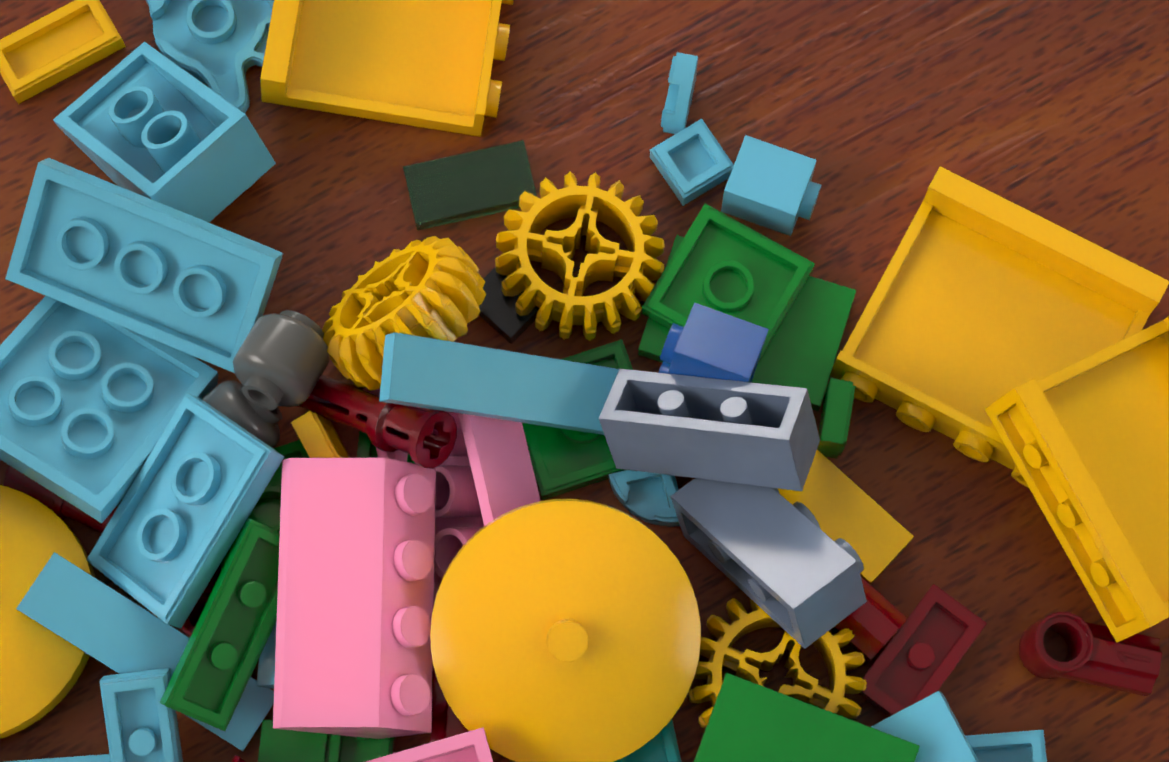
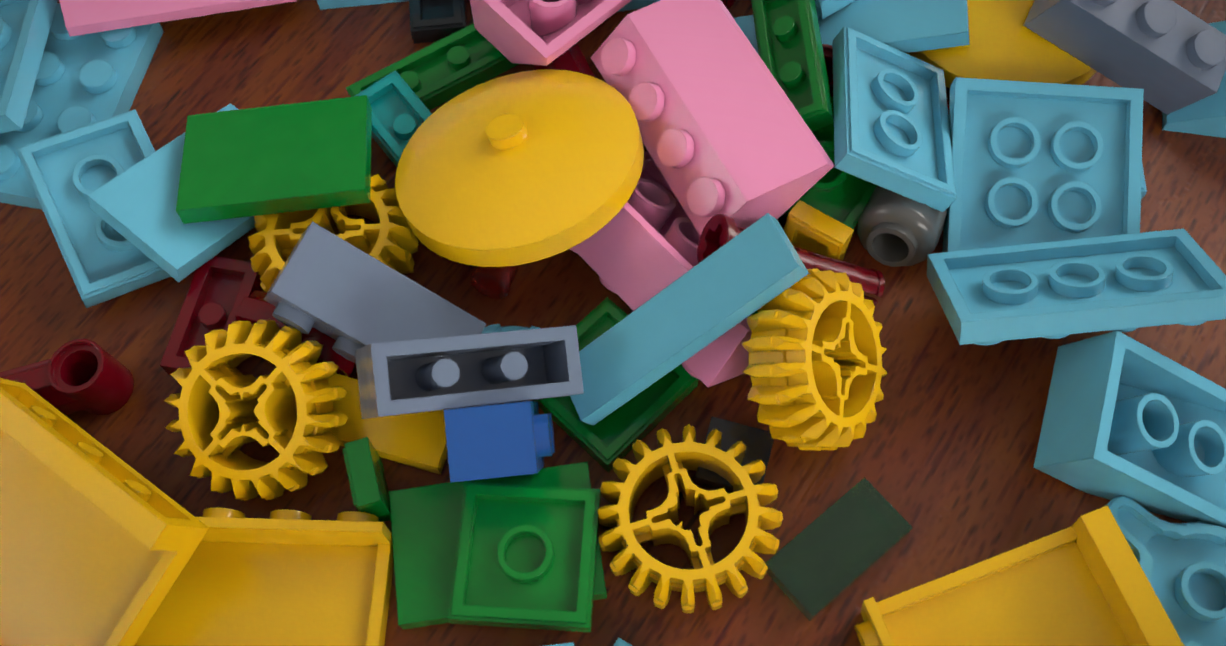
camera: 155 degrees right, 10 degrees down
dark grey head [233,310,330,410] -> none
none -> yellow gear [163,320,349,501]

